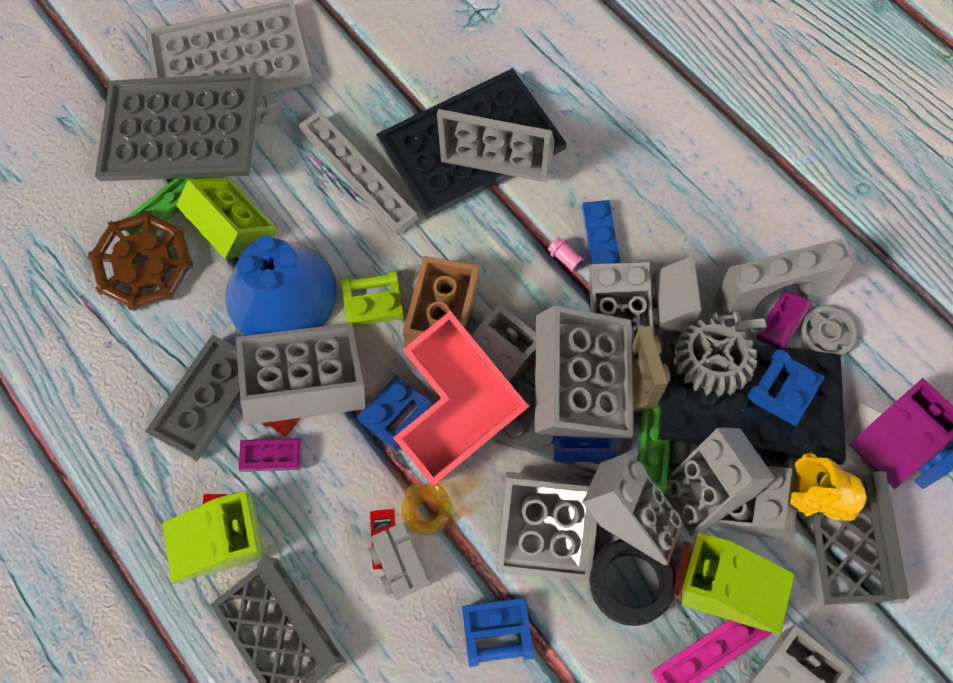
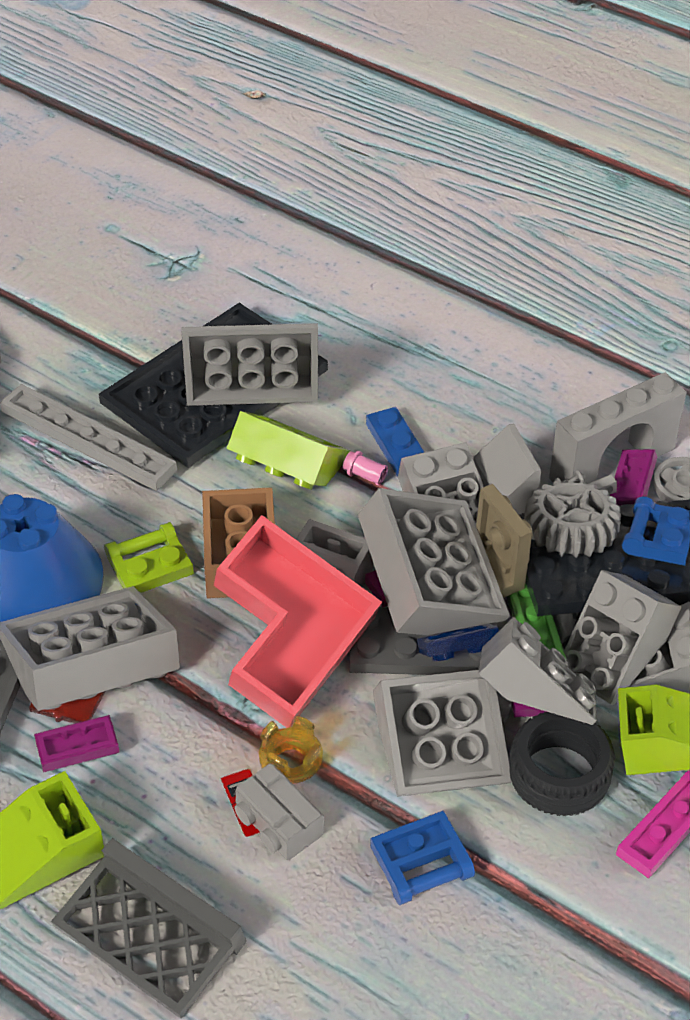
camera: 20 degrees left, 20 degrees down
blue plate [357,375,434,452] -> none
clear red piece [673,541,693,604] -> none
none -> lime slope [226,411,350,490]

